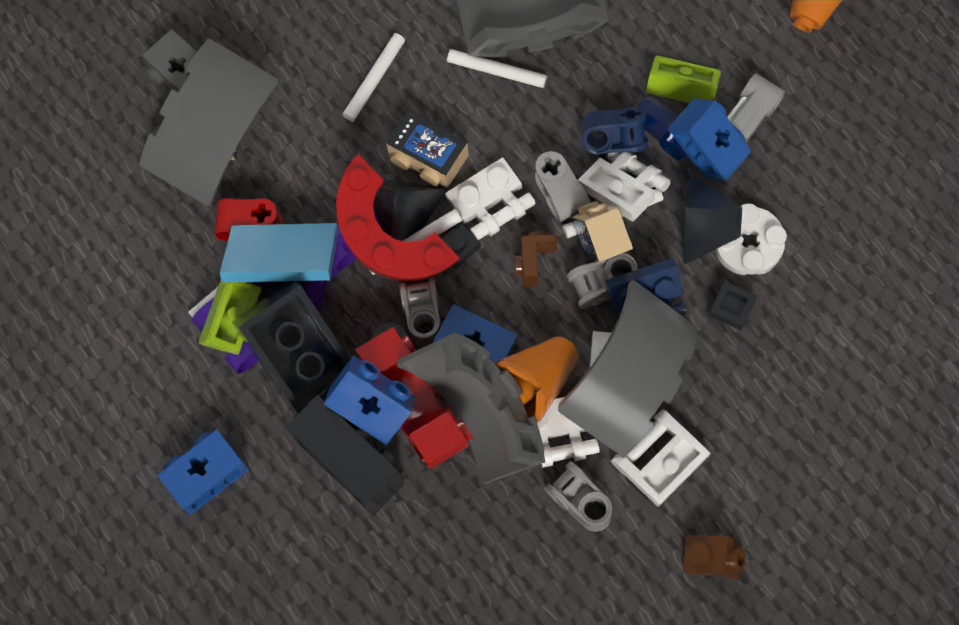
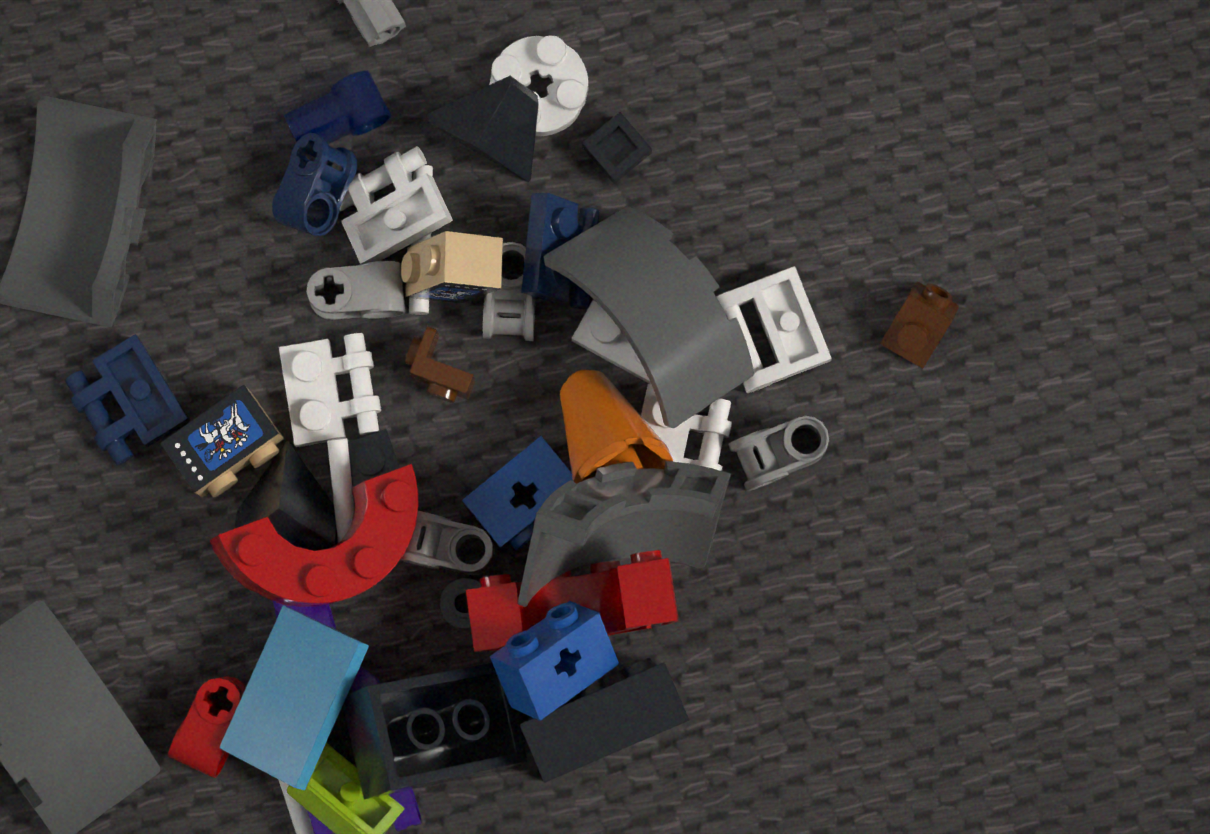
camera: 75 degrees left, 10 degrees up
white bar [342,33,405,122] -> none
white bar [447,49,547,88] -> none
lime slope [646,55,721,103] -> none
blue brick [668,99,751,181] -> none
none -> dark blue plate [65,334,190,466]

